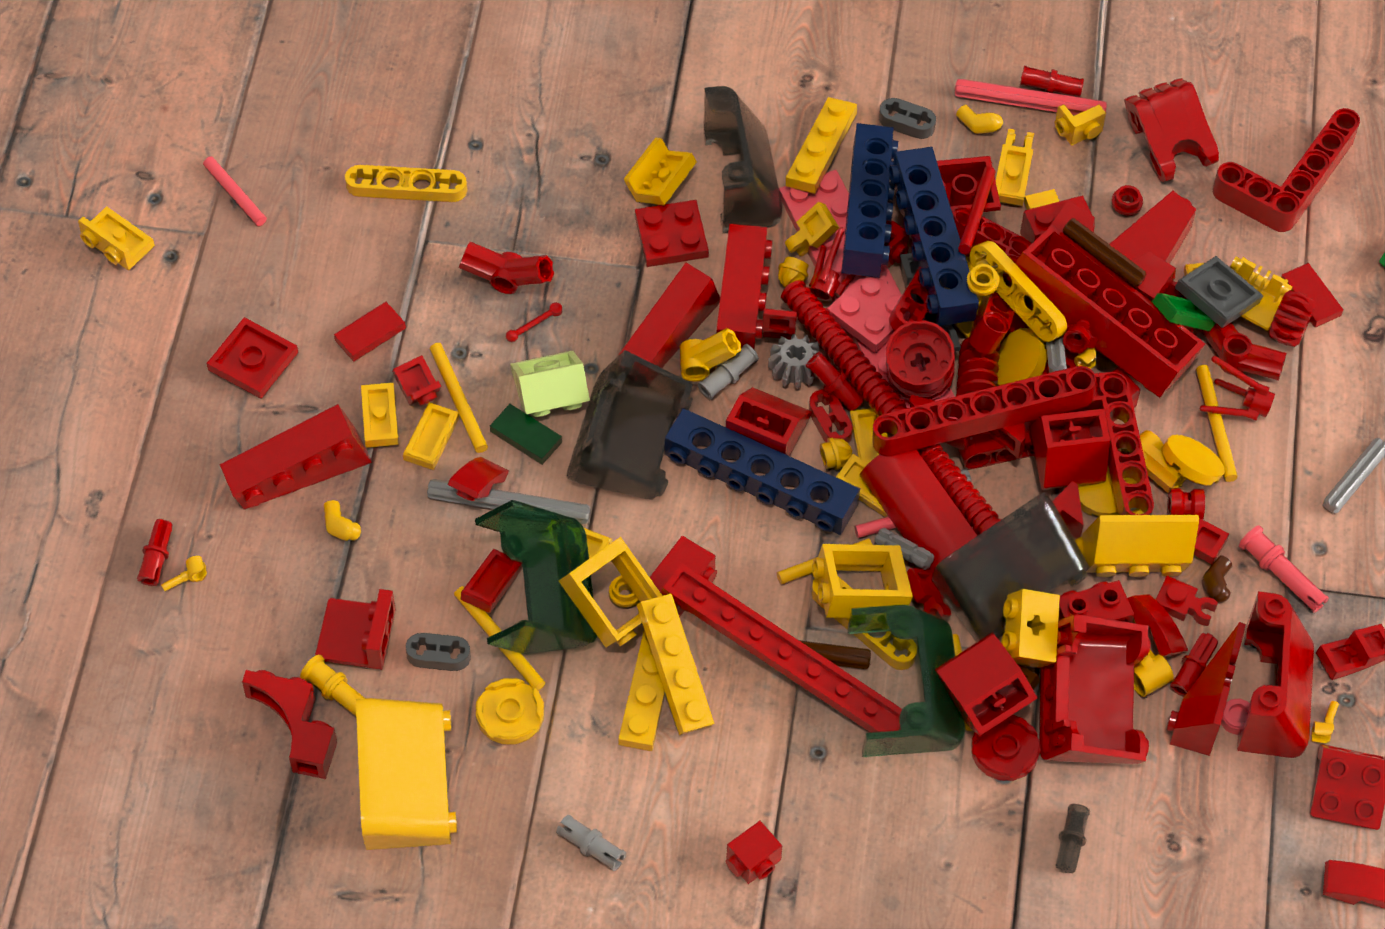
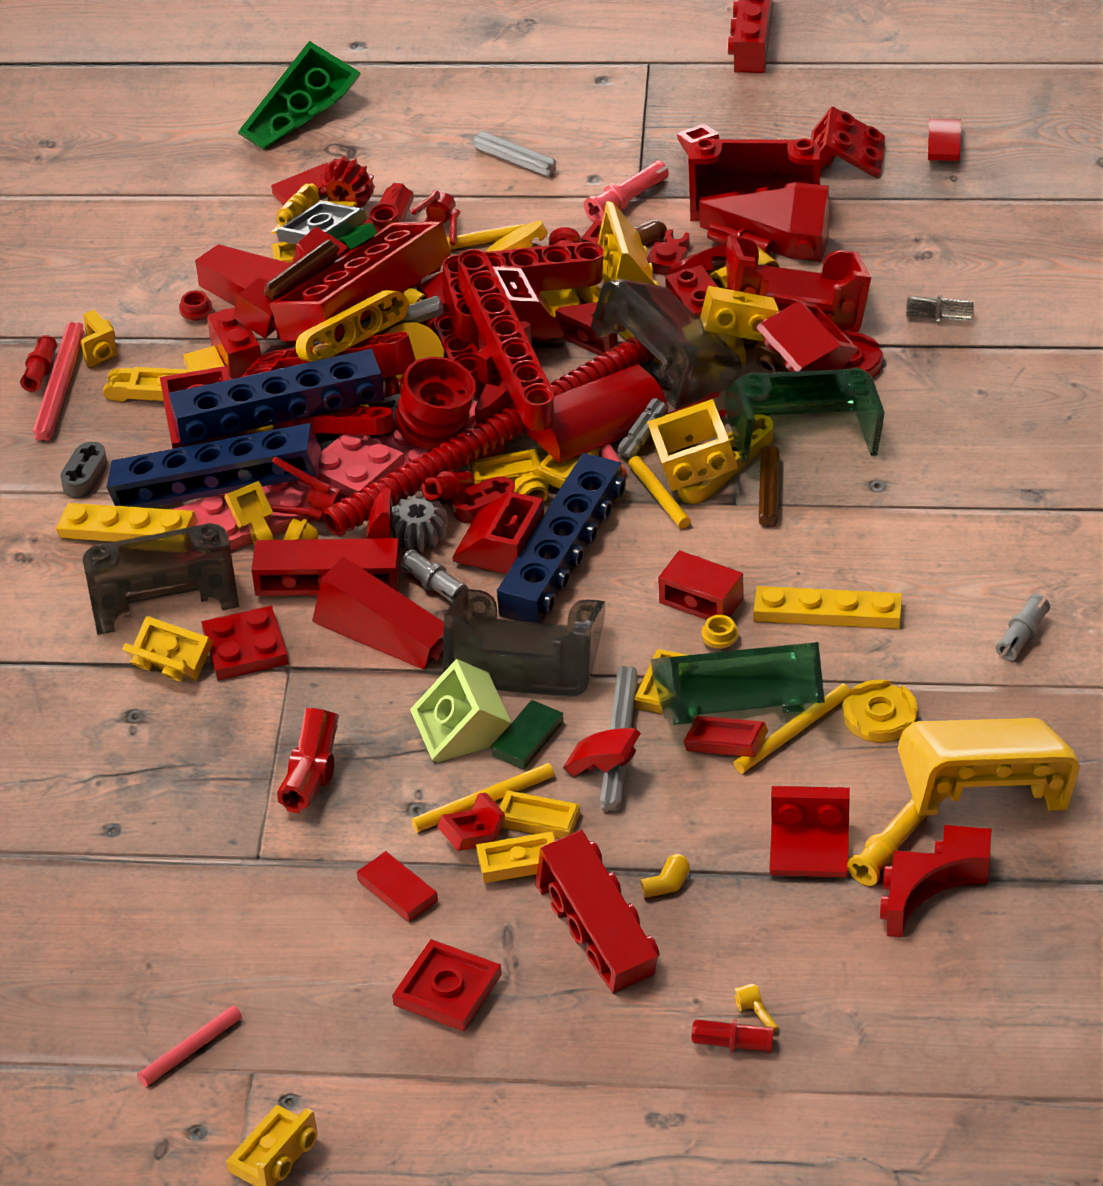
camera: 90 degrees left, 15 degrees down
yellow beam [345,165,467,202] -> none
dark grey beam [406,633,471,671] -> none
red hinge [506,302,562,342] -> none
yellow window [559,537,662,647] -> none
yellow plate [636,594,715,735] -> none
red plate [661,563,910,745] -> none
yellow piece [680,328,741,382] -> none
red brick [726,820,783,884] -> none
yellow arm [956,105,1003,134] -> none
red bar [958,166,996,254] -> none
yellow plate [967,264,999,296] -> none
red plate [1063,319,1098,353] -> none
red piece [1124,78,1219,182] -> none
red beam [1212,108,1360,232] -> none

